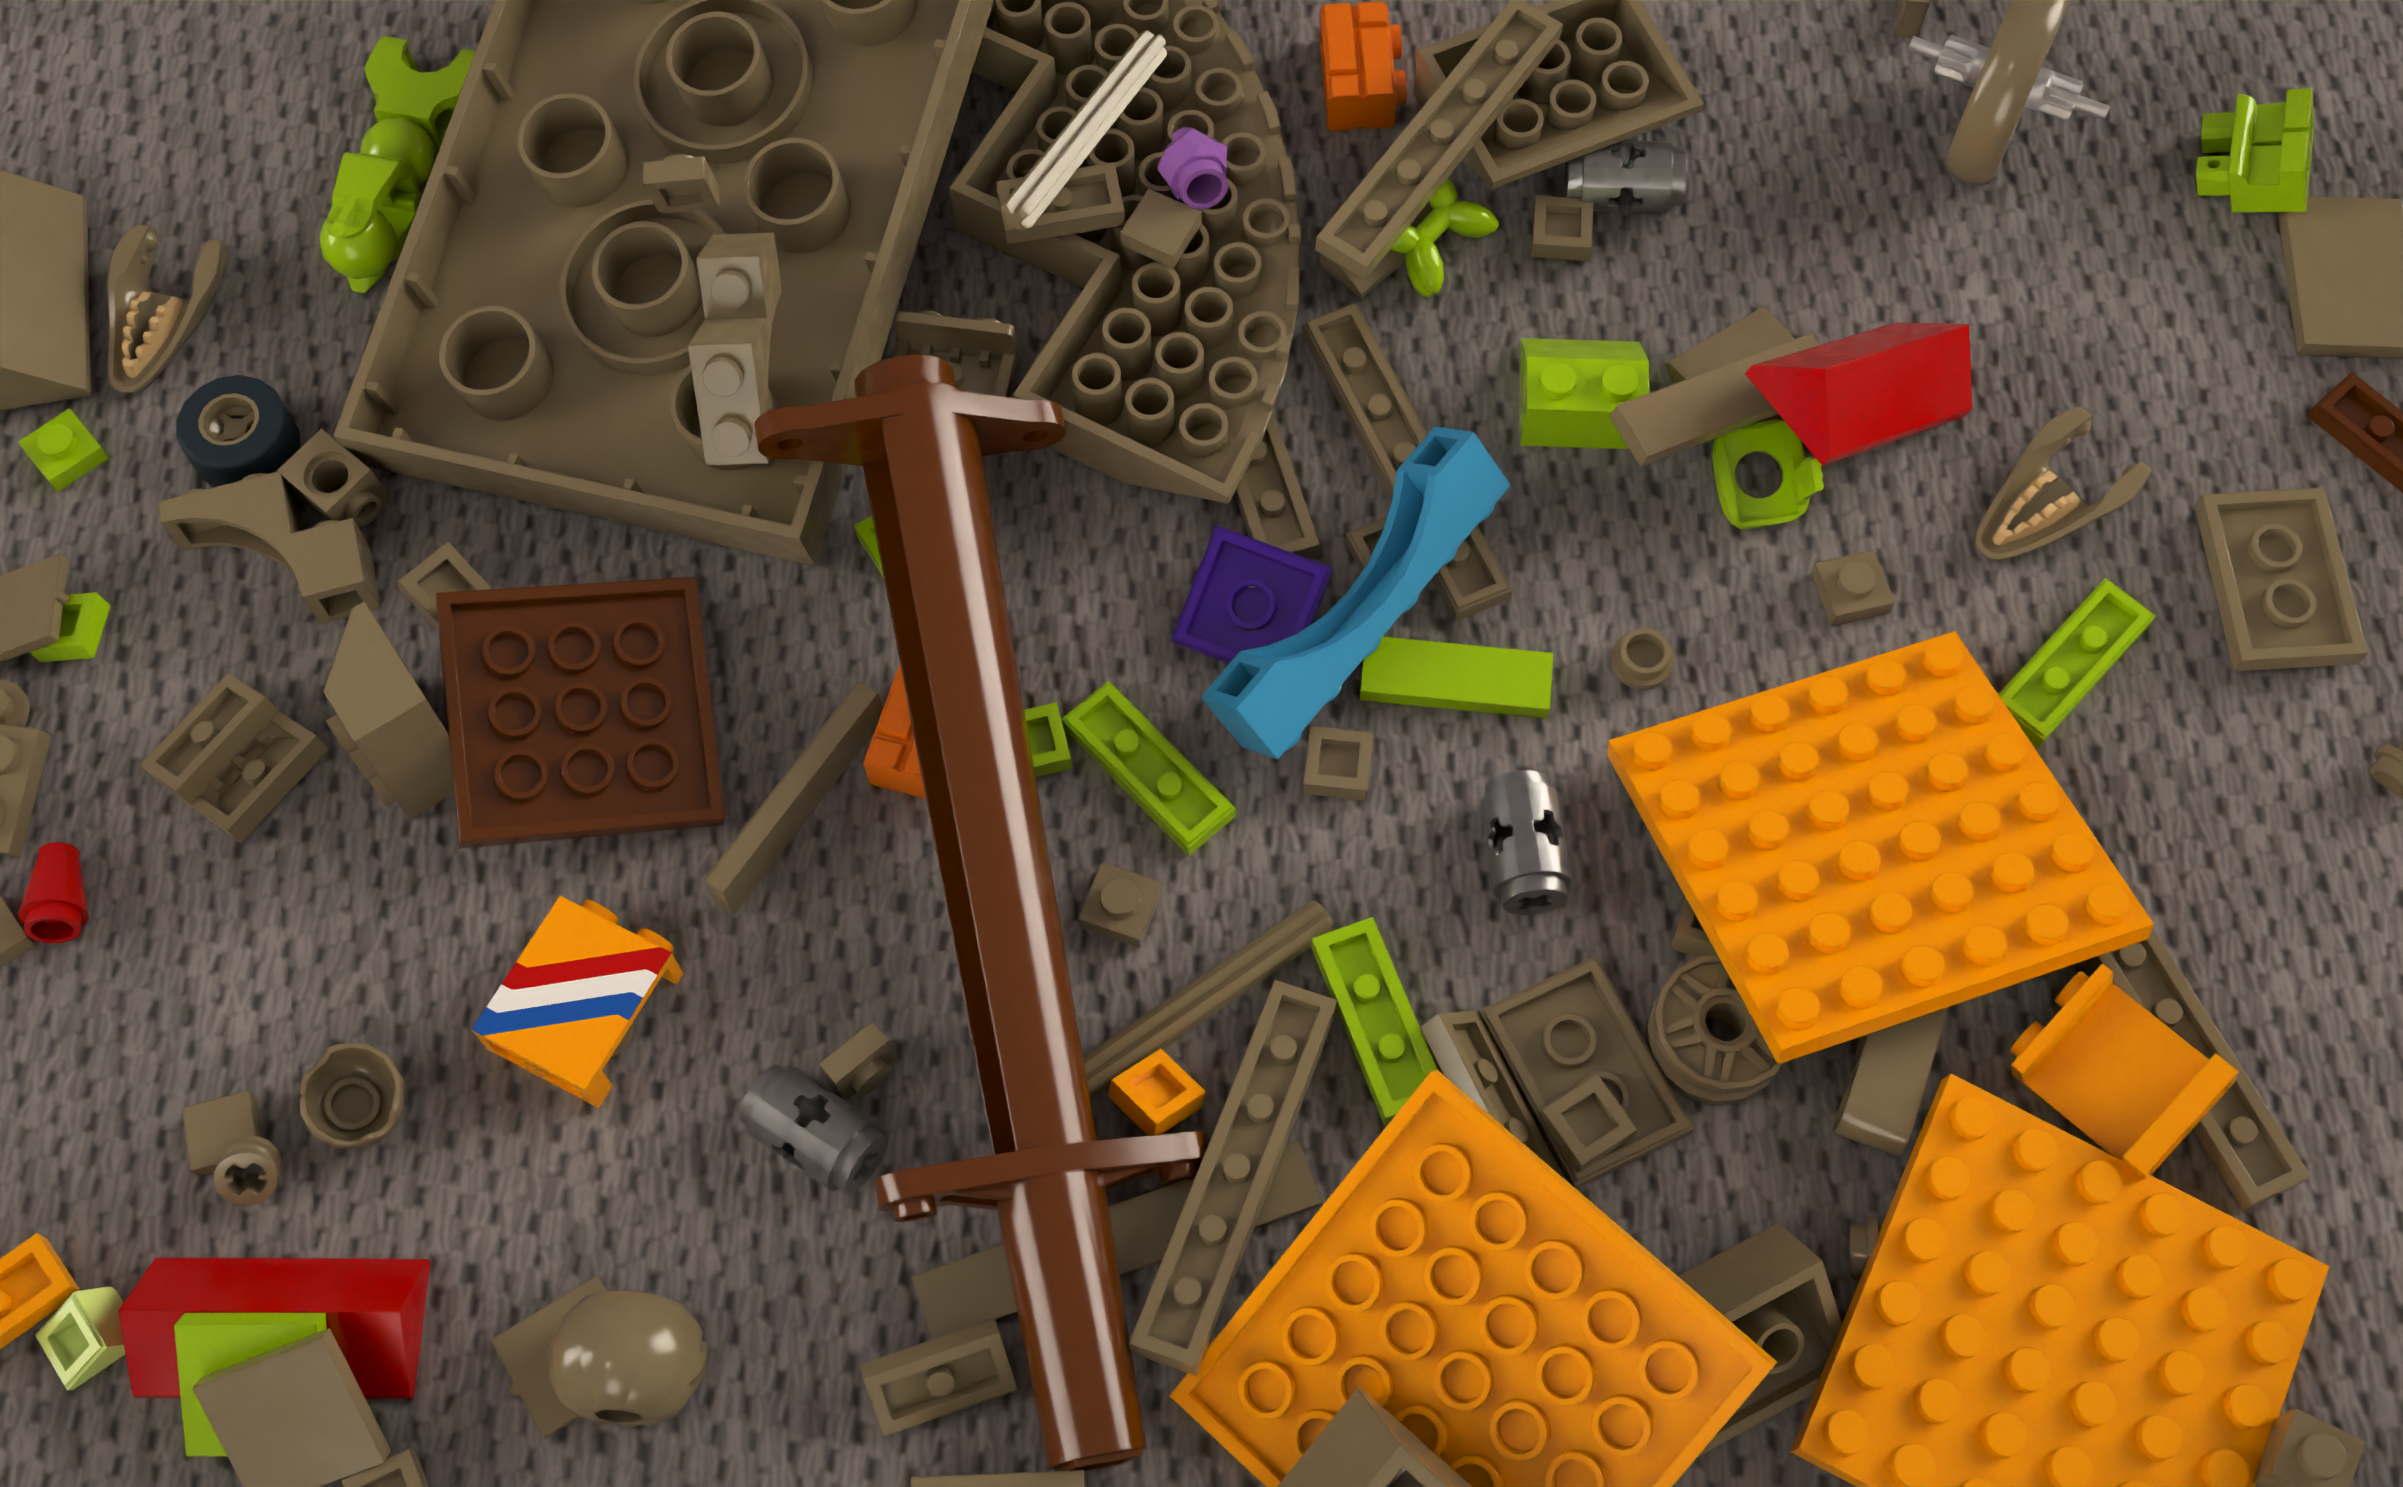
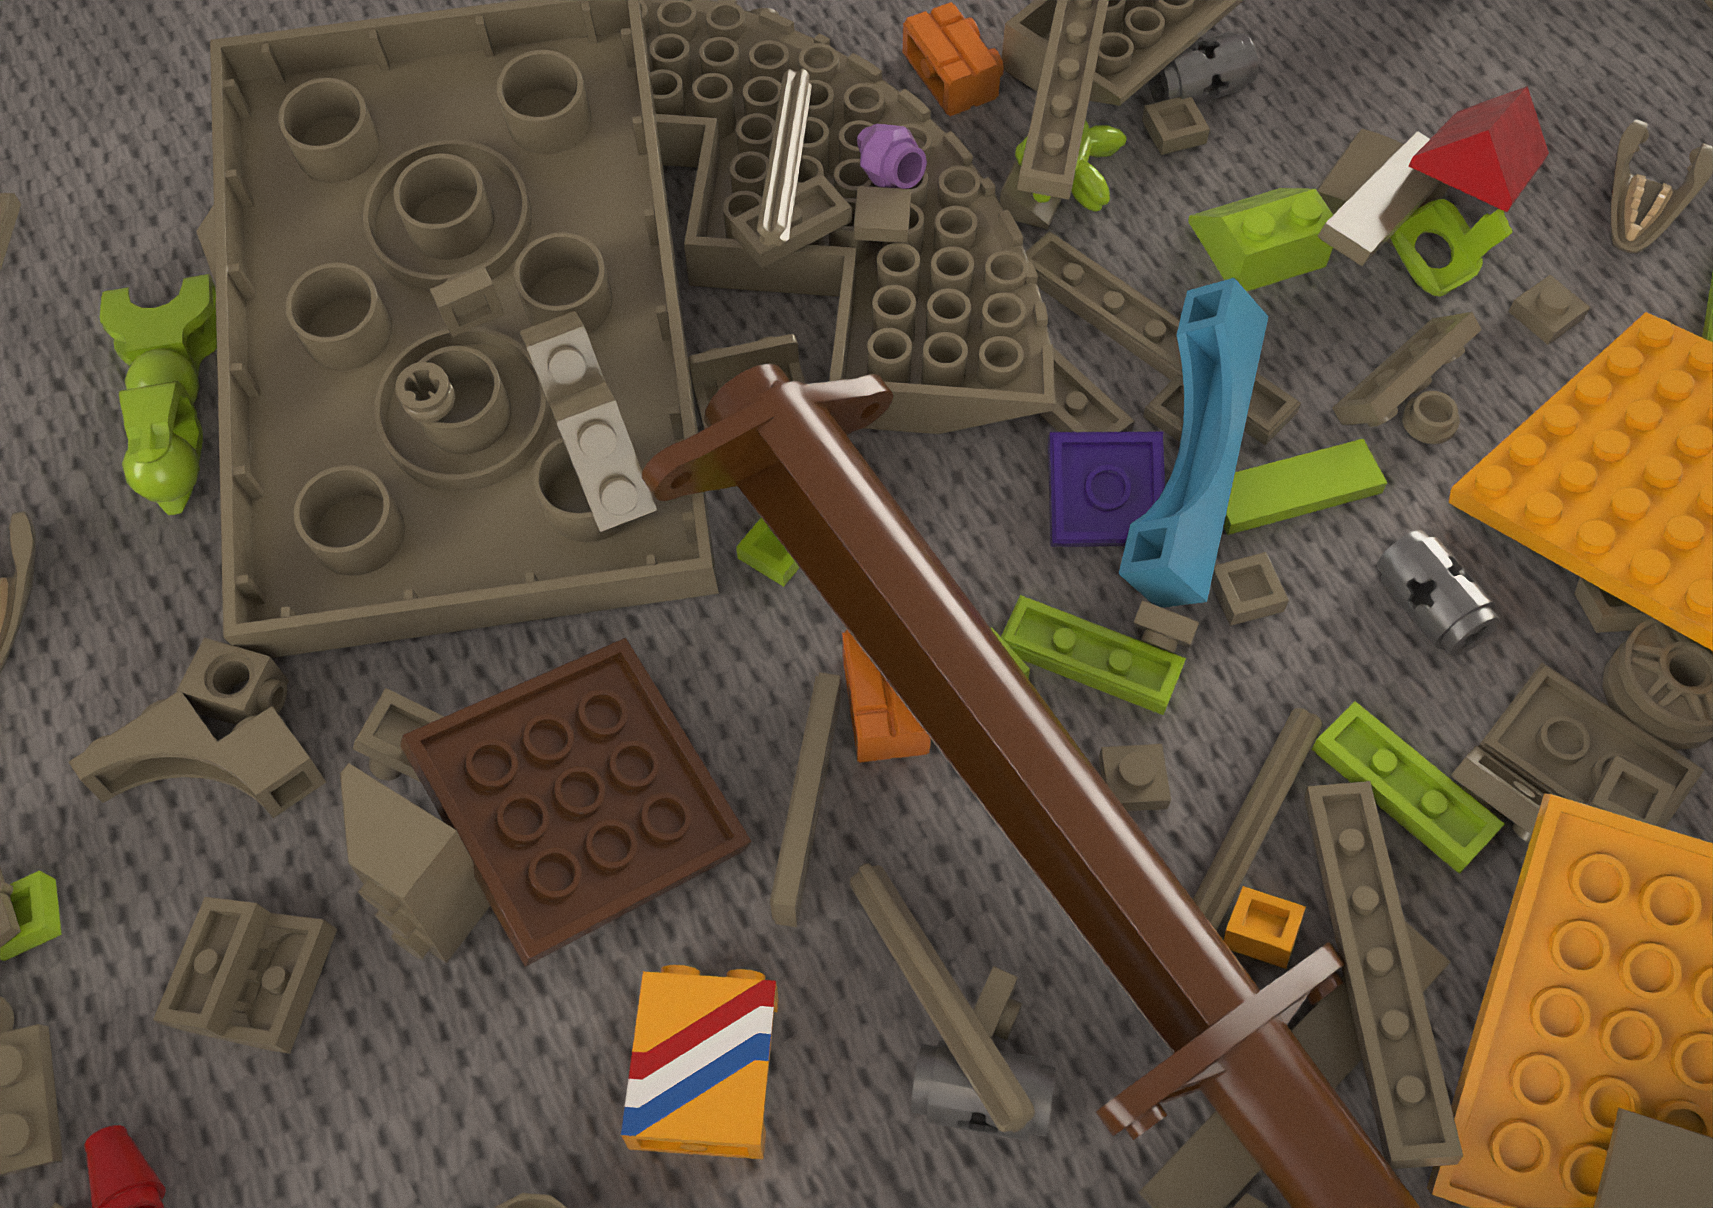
camera: 25 degrees left, 5 degrees down
black wheel [176,375,300,487] -> none
none -> dark tan bush [395,362,455,423]
none -> dark tan axle [850,863,1035,1133]
none -> dark tan plate [1133,600,1199,653]
none -> dark tan plate [1332,312,1482,427]

